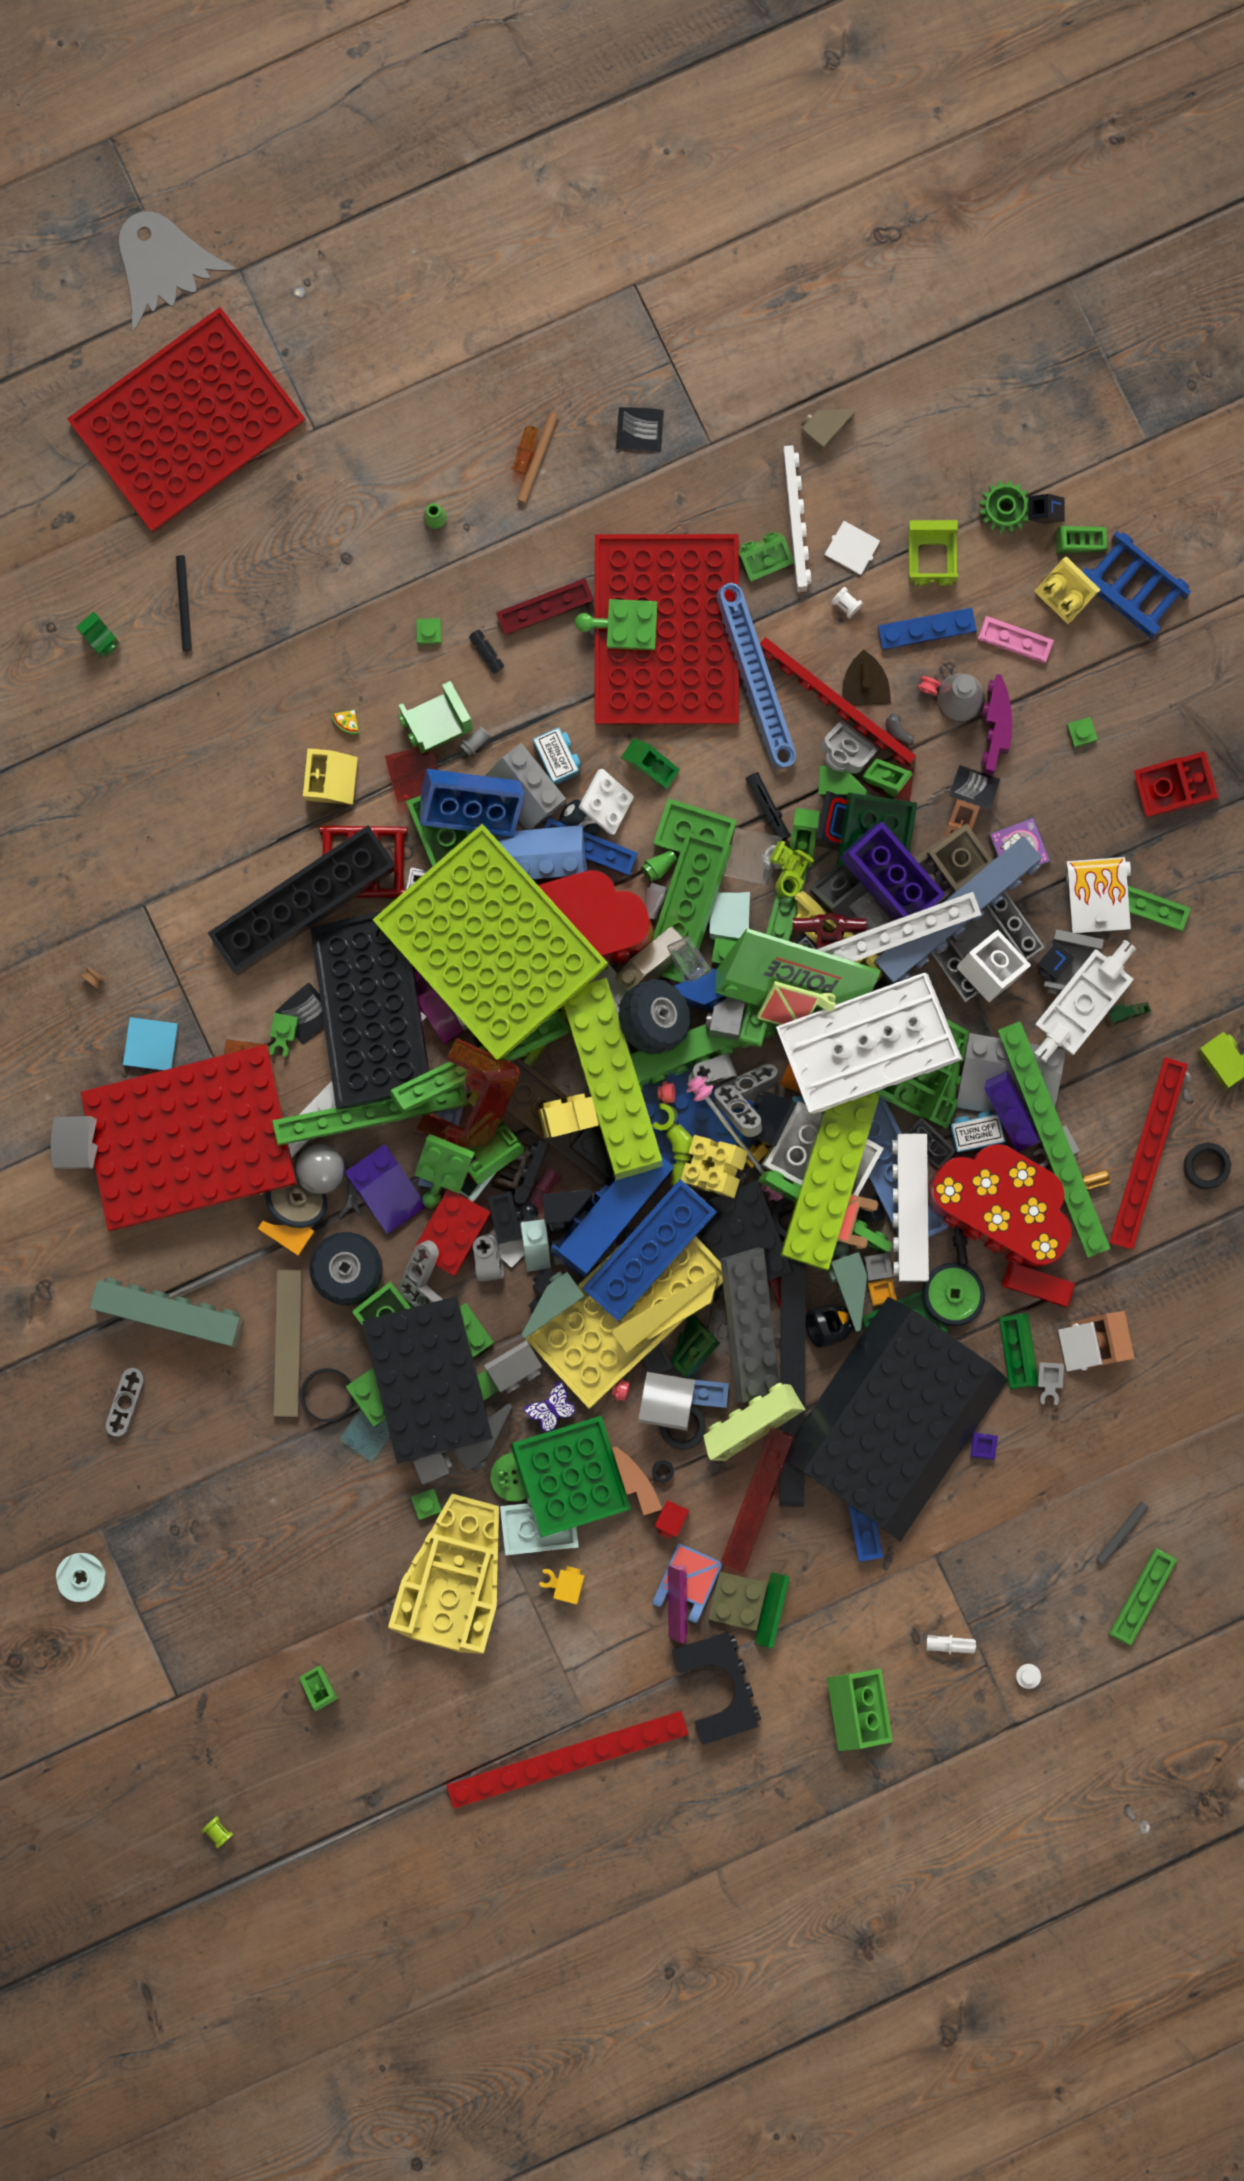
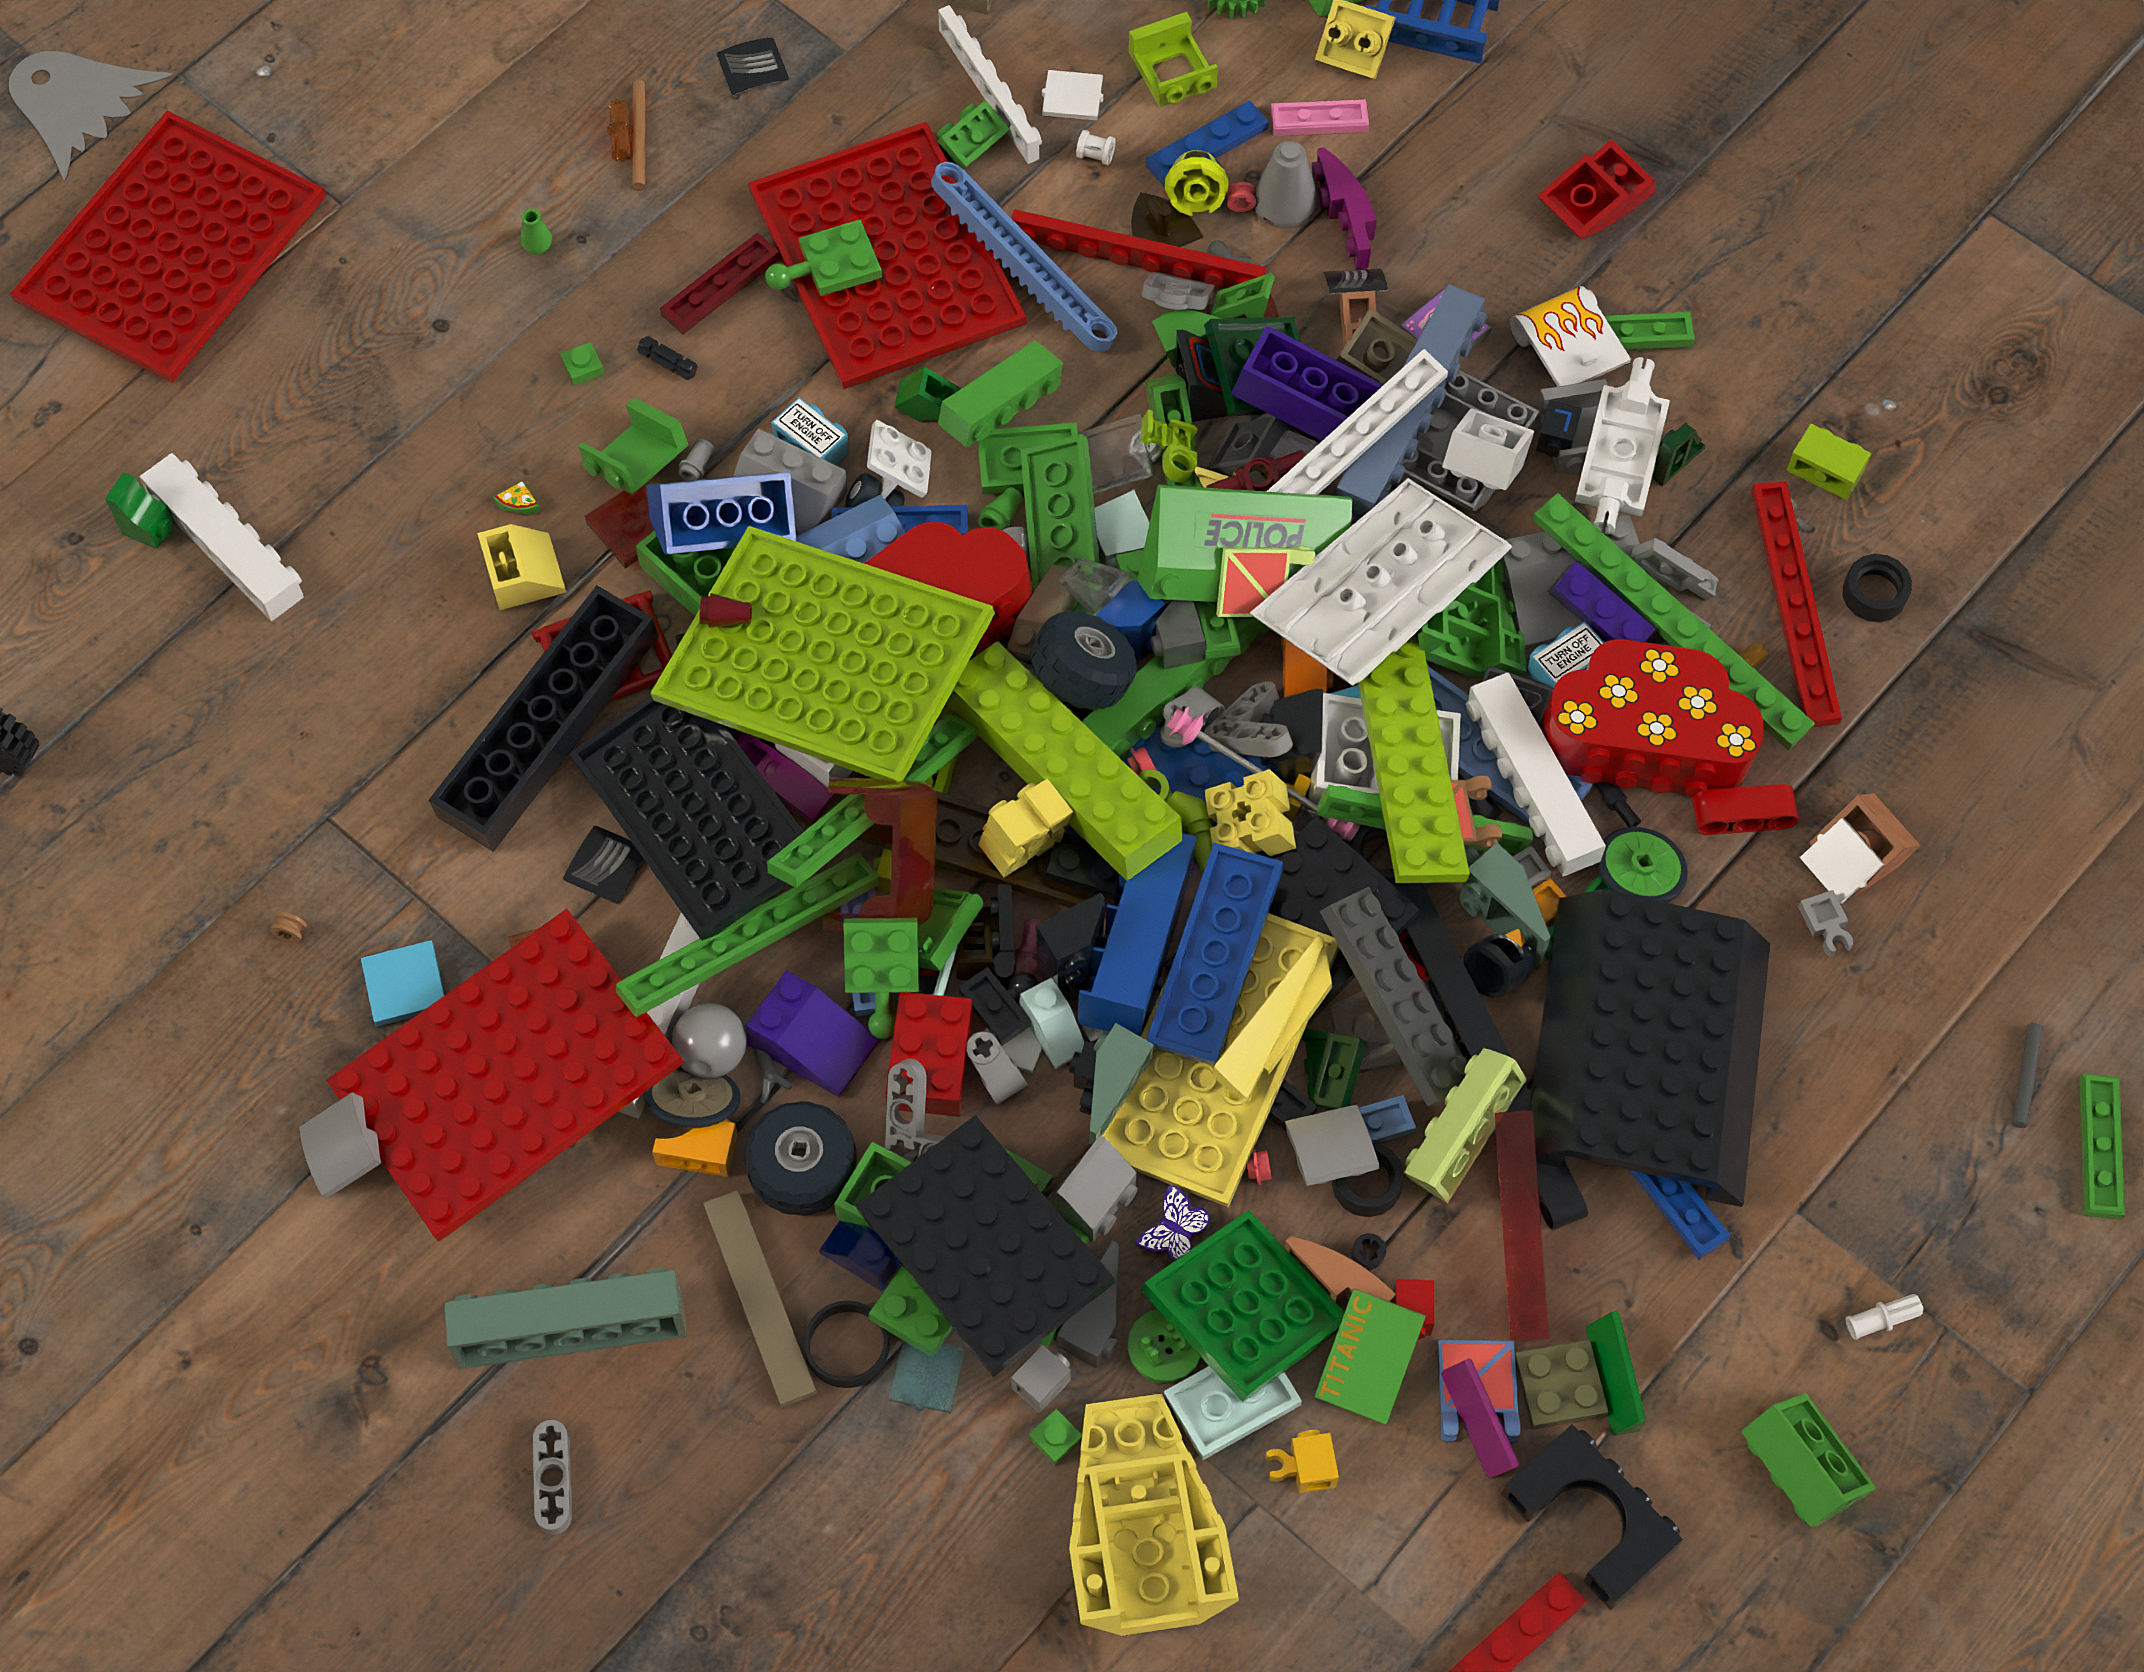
camera: 30 degrees left, 20 degrees down
black piece [176,555,192,651] -> none
bright green plate [269,1013,299,1057] -> none
black pin [745,772,791,842] -> none
dark purple tile [970,1432,998,1460] -> none
green slope [999,1313,1038,1390] -> none
white plate [1016,1664,1041,1689] -> none
bright green plate [1067,717,1098,748] -> none
none -> white brick [139,453,304,622]
none -> dark red cone [699,593,752,628]
none -> clear blue slope [819,1221,900,1291]
none -> bright green brick [938,340,1064,448]
none -> neon yellow cone [1165,150,1229,216]
none -> bright green tile [1314,1288,1426,1425]
none -> light grey hinge [1630,538,1719,600]

